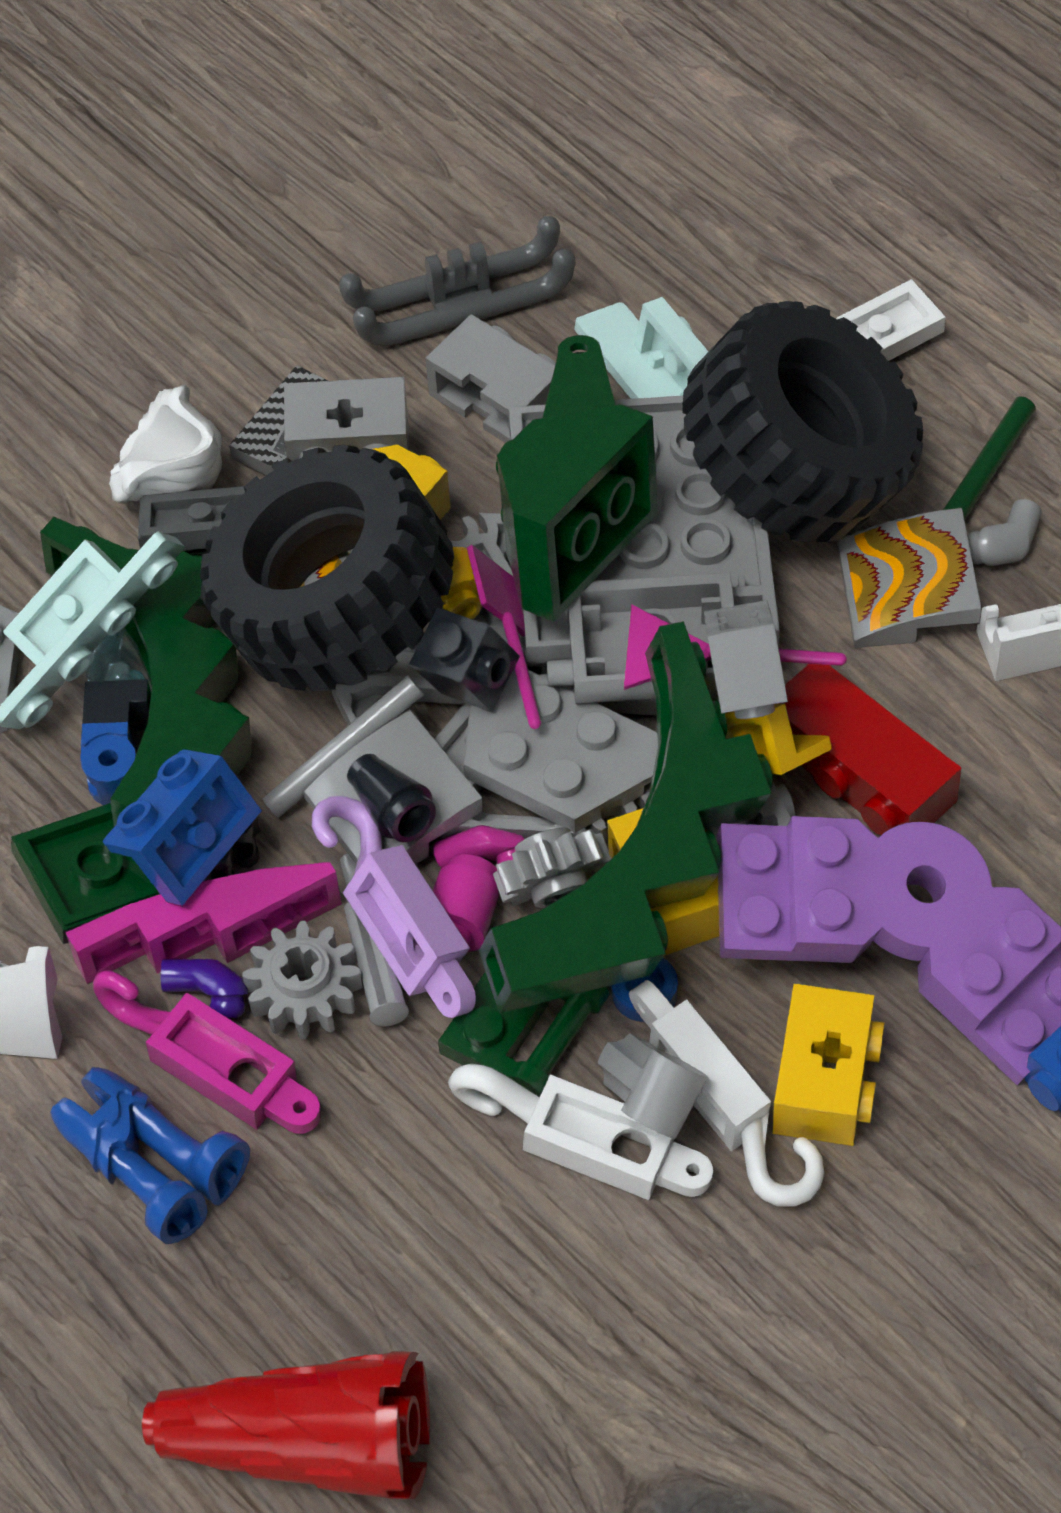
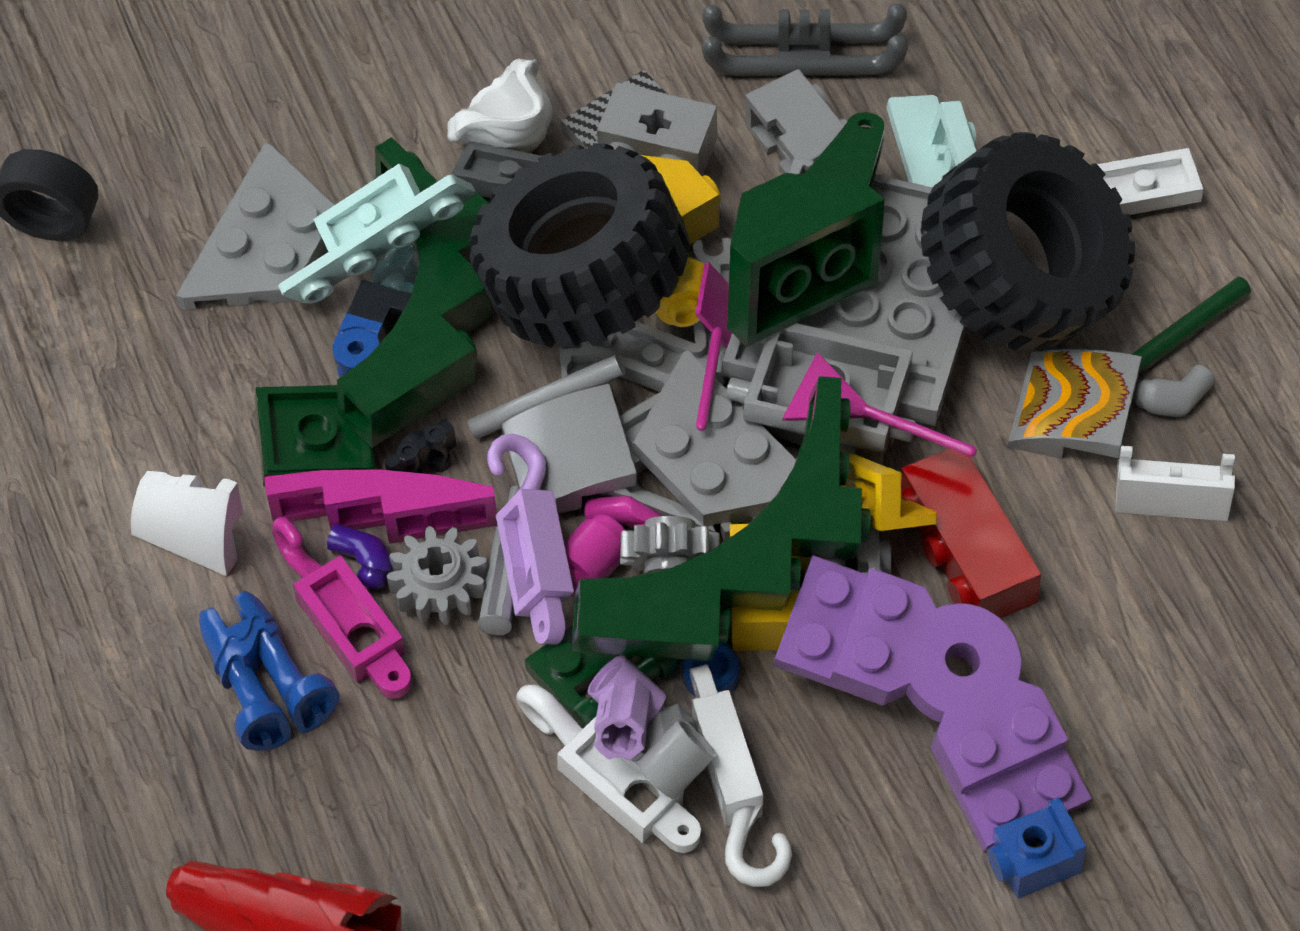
camera: 20 degrees right, 0 degrees up
blue bracket [103,750,262,906] -> none
black cone [347,754,436,843] -> none
black brick [409,607,520,712] -> none
light grey brick [704,600,788,719] -> none
yellow brick [772,984,885,1146] -> none
none -> lavender piece [588,655,666,761]

